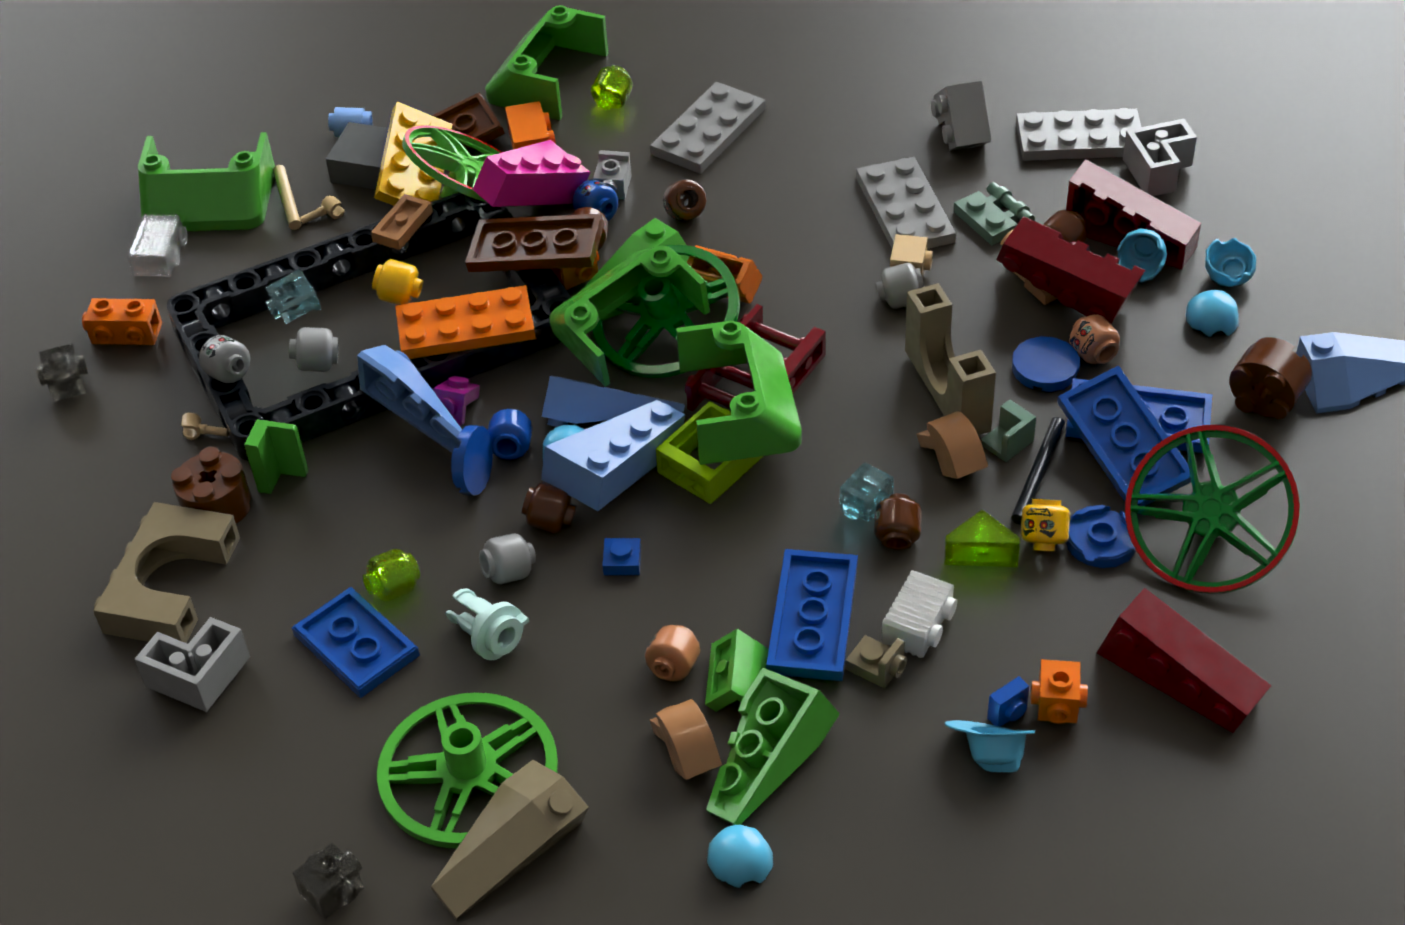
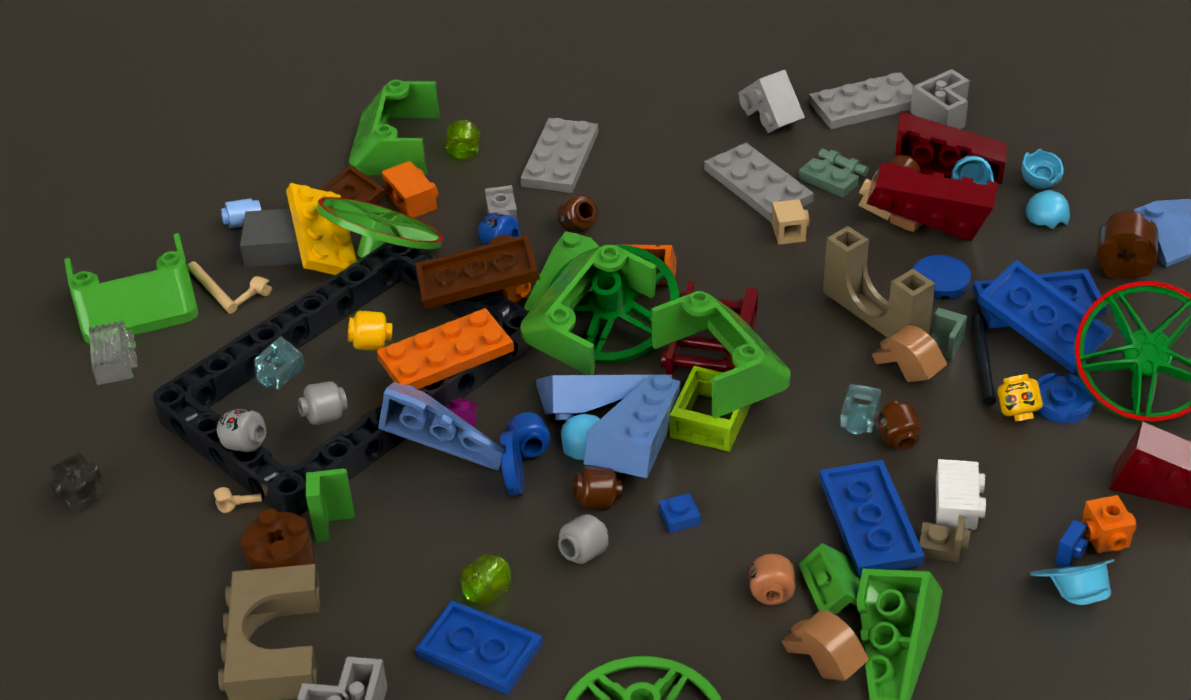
camera: 20 degrees left, 5 degrees down
orange brick [82,298,162,345] -> none
medium nougat plate [371,194,433,250] -> none
light aqua piece [446,588,529,660] -> none
dark pink wedge [472,140,590,207] -> none
light grey head [876,263,925,309] -> none
clear neon green slope [944,509,1020,567] -> none
nougat head [1069,314,1120,364] -> none

